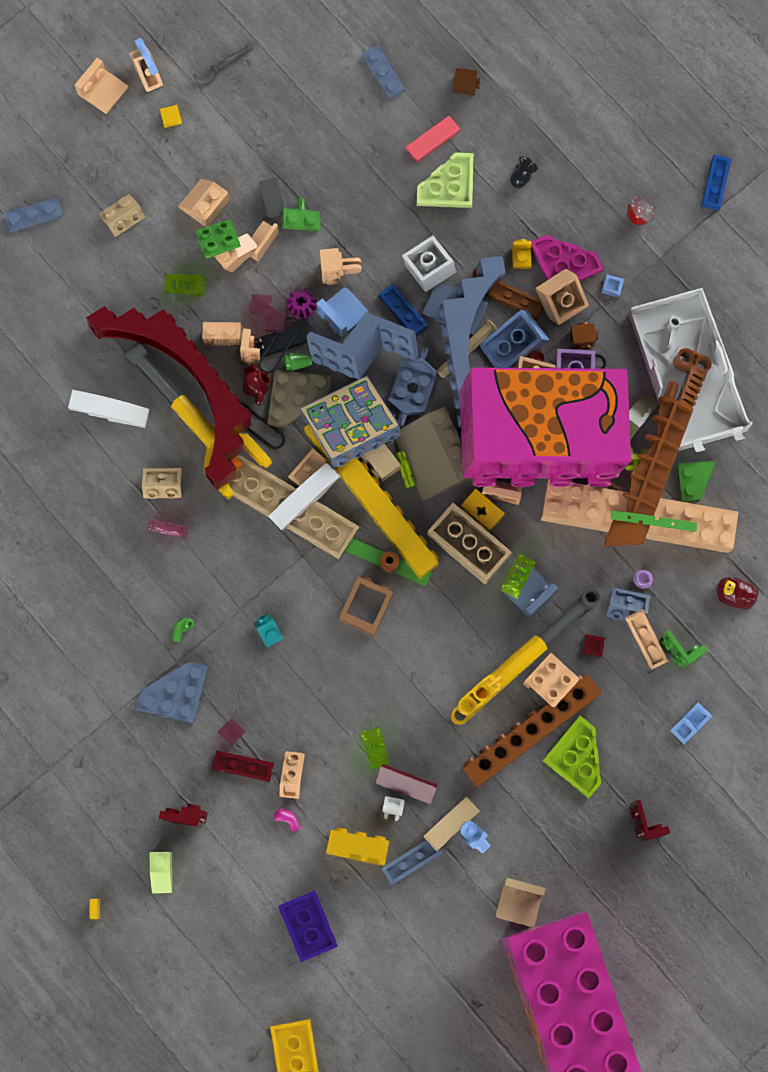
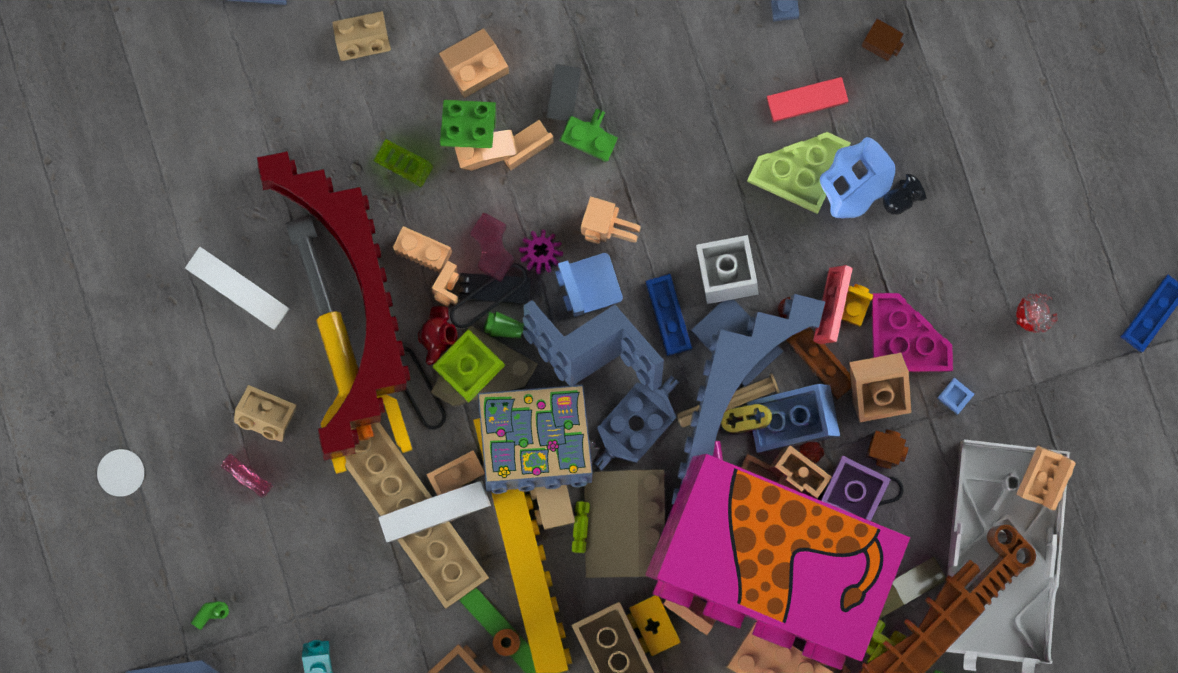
camera: 25 degrees right, 5 degrees up
none -> white sticker [97,449,144,497]
none -> lime tile [432,329,505,403]
none -> light yellow beam [721,404,772,433]
none -> coral tile [813,265,853,344]
none -> light blue piece [820,137,895,218]
none -> light nougat bracket [1016,446,1076,510]

